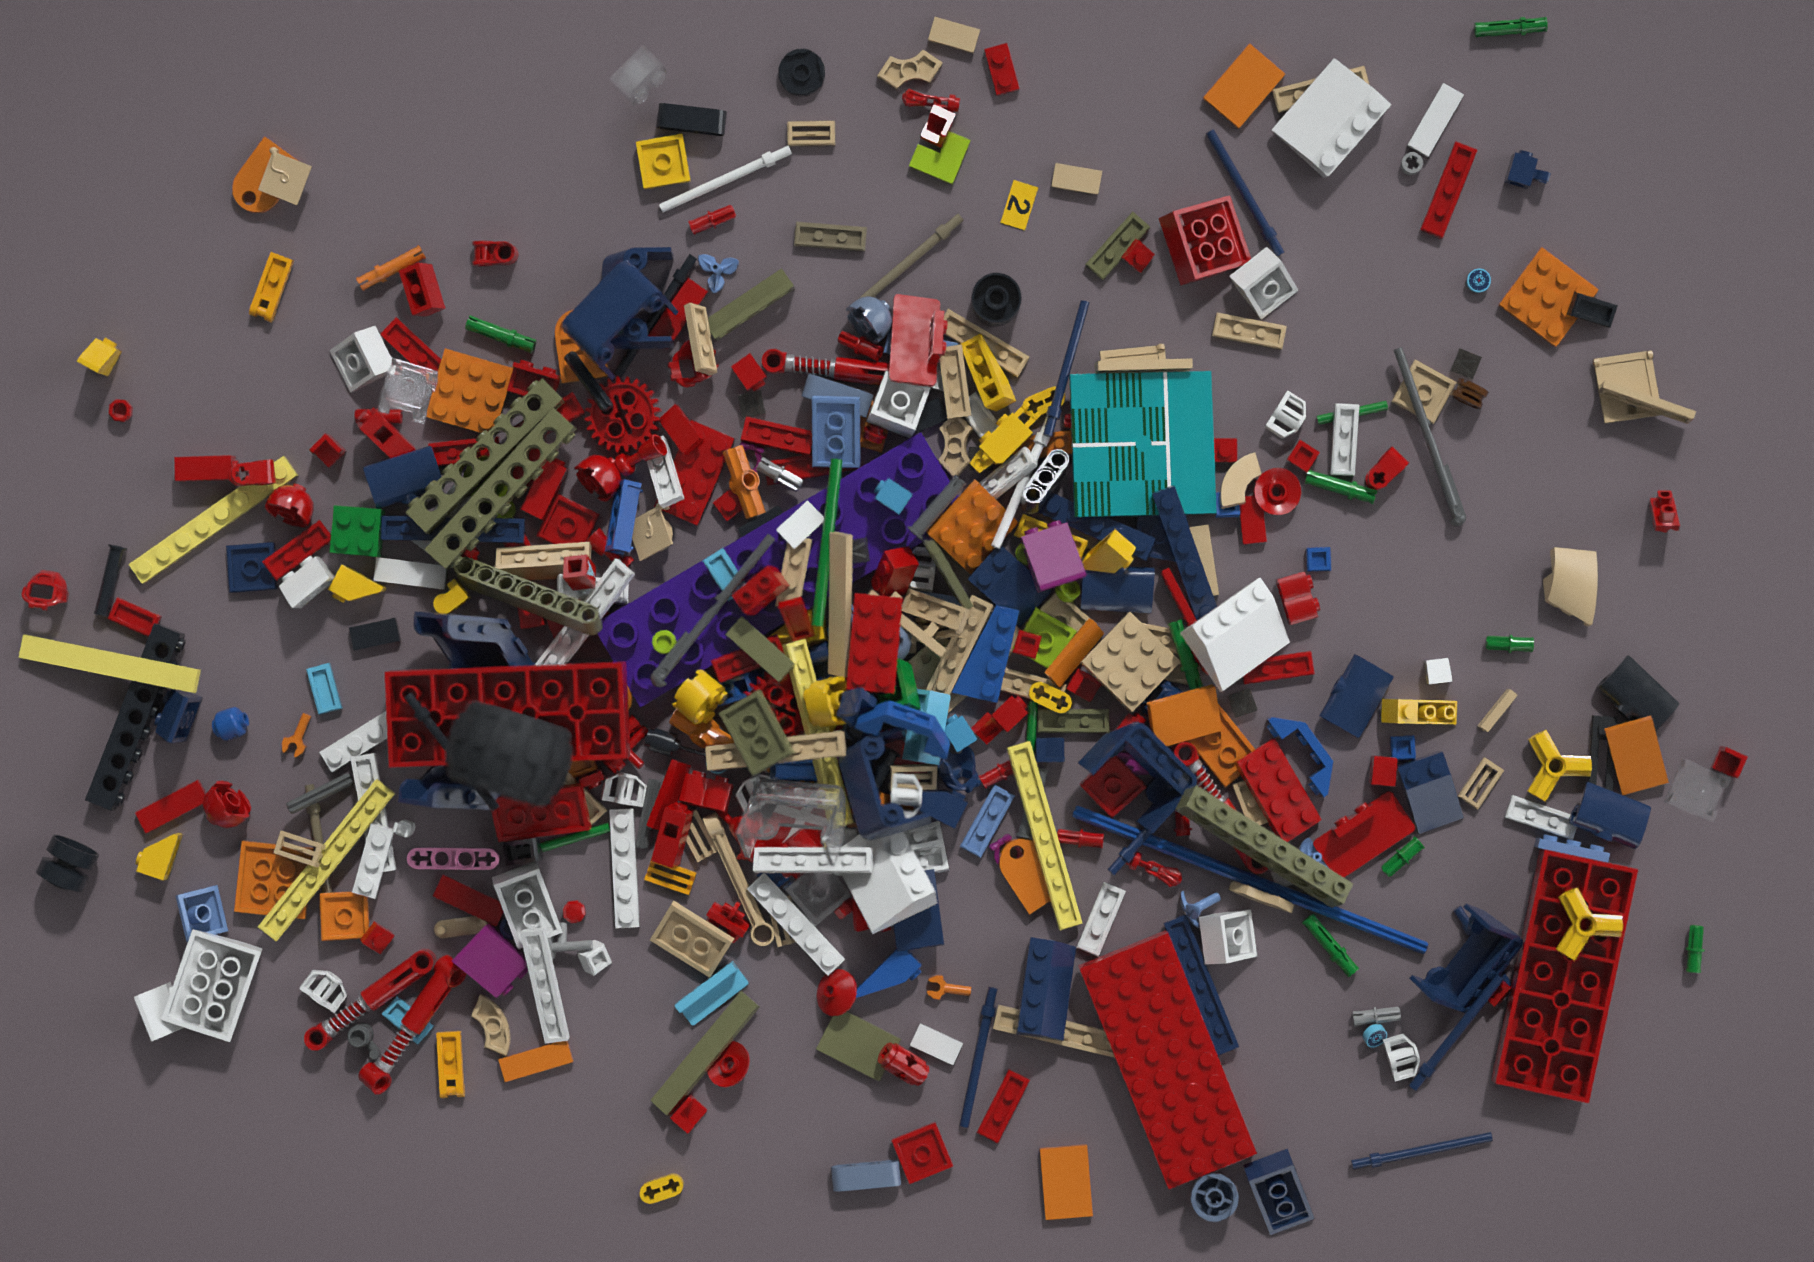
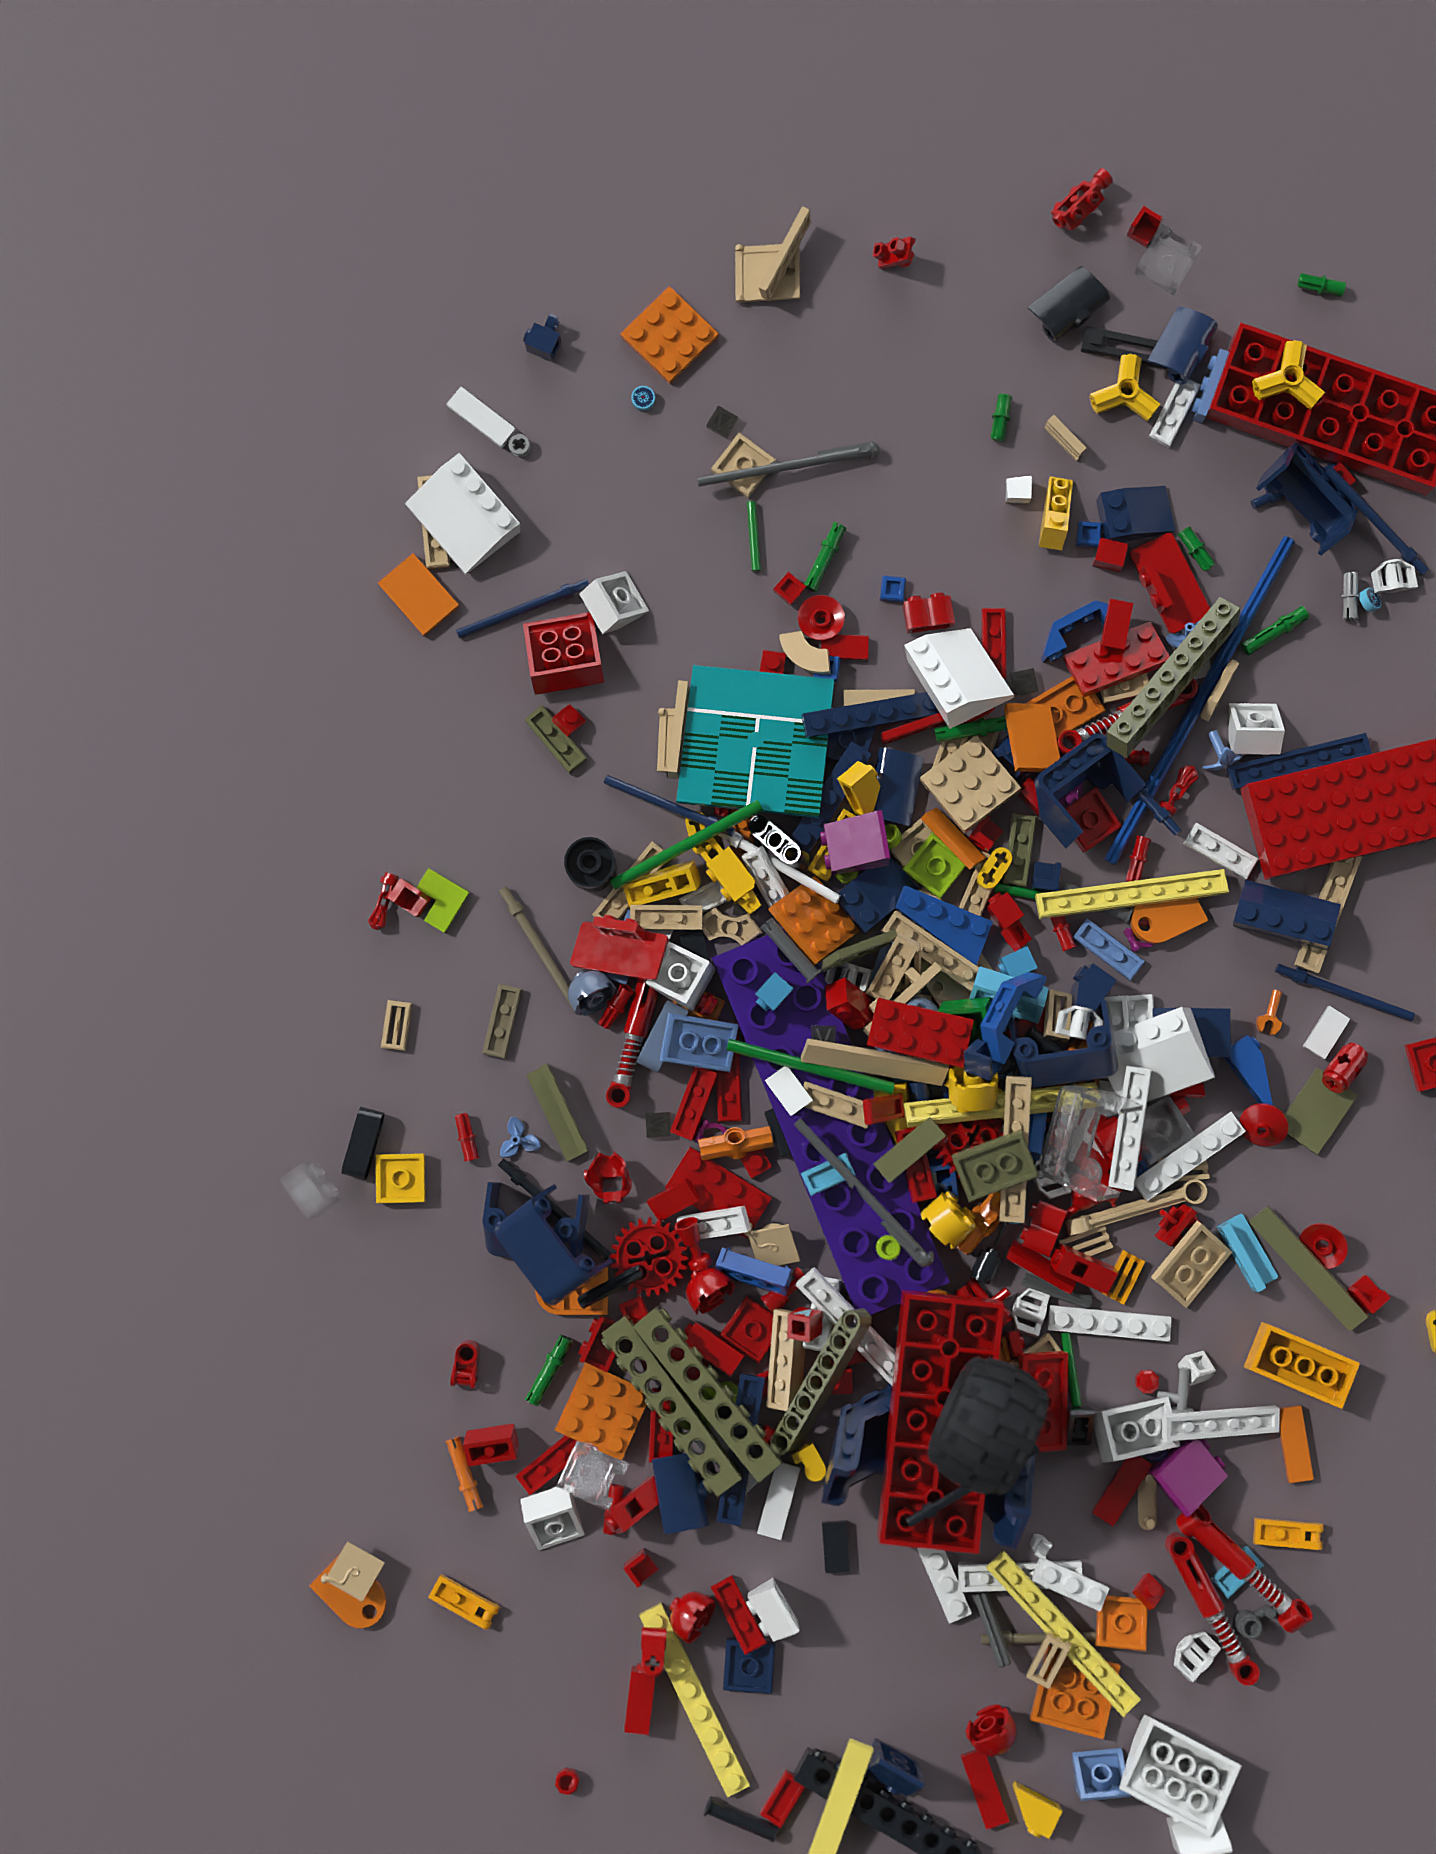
camera: 75 degrees left, 5 degrees down
yellow slope [77,337,122,376] -> none
blue head [212,707,249,741] -> none
orange bar [282,713,311,757] -> none
medium azure tile [306,663,343,715] -> none
yellow slope [328,565,386,603] -> none
green brick [330,505,385,557] -> none
bright pink beam [407,847,500,870] -> none
tan tile [471,994,511,1056] -> none
red tile [648,278,708,350] -> none
white bar [659,146,792,213] -> none
tan tile [684,303,717,375] -> none
red brick [731,353,767,392] -> none
red brick [732,565,790,616] -> none
light grey axle [756,457,803,492] -> none
black tile [778,48,825,96] -> none
tan tile [877,50,943,90] -> none
tan tile [928,17,980,54] -> none
dark blue helmet [937,746,981,793] -> none
red tile [977,1069,1030,1144] -> none
red plate [984,43,1020,96] -> none
yellow sticker [1000,180,1038,230] -> none
red tile [1013,630,1042,659] -> none
tan tile [1051,163,1102,195] -> none
tan tile [1212,313,1287,350] -> none
white piece [1264,391,1306,439] -> none
dark blue panel [1319,654,1394,738] -> none
white tile [1330,403,1359,476] -> none
red piece [1365,446,1409,490] -> none
red tile [1420,141,1477,239] -> none
reddish brown wheel [1451,378,1489,410] -> none
tan tile [1457,757,1504,810] -> none
green pin [1474,17,1548,38] -> none
tan slope [1543,547,1598,626] -> none
black tile [1567,292,1618,328] -> none
orange tile [1604,716,1669,795] -> none
none -> green piece [610,800,763,890]
none -> red brick [1051,168,1113,231]
none -> red tile [1100,598,1134,651]
none -> light orange brick [1244,1322,1360,1409]

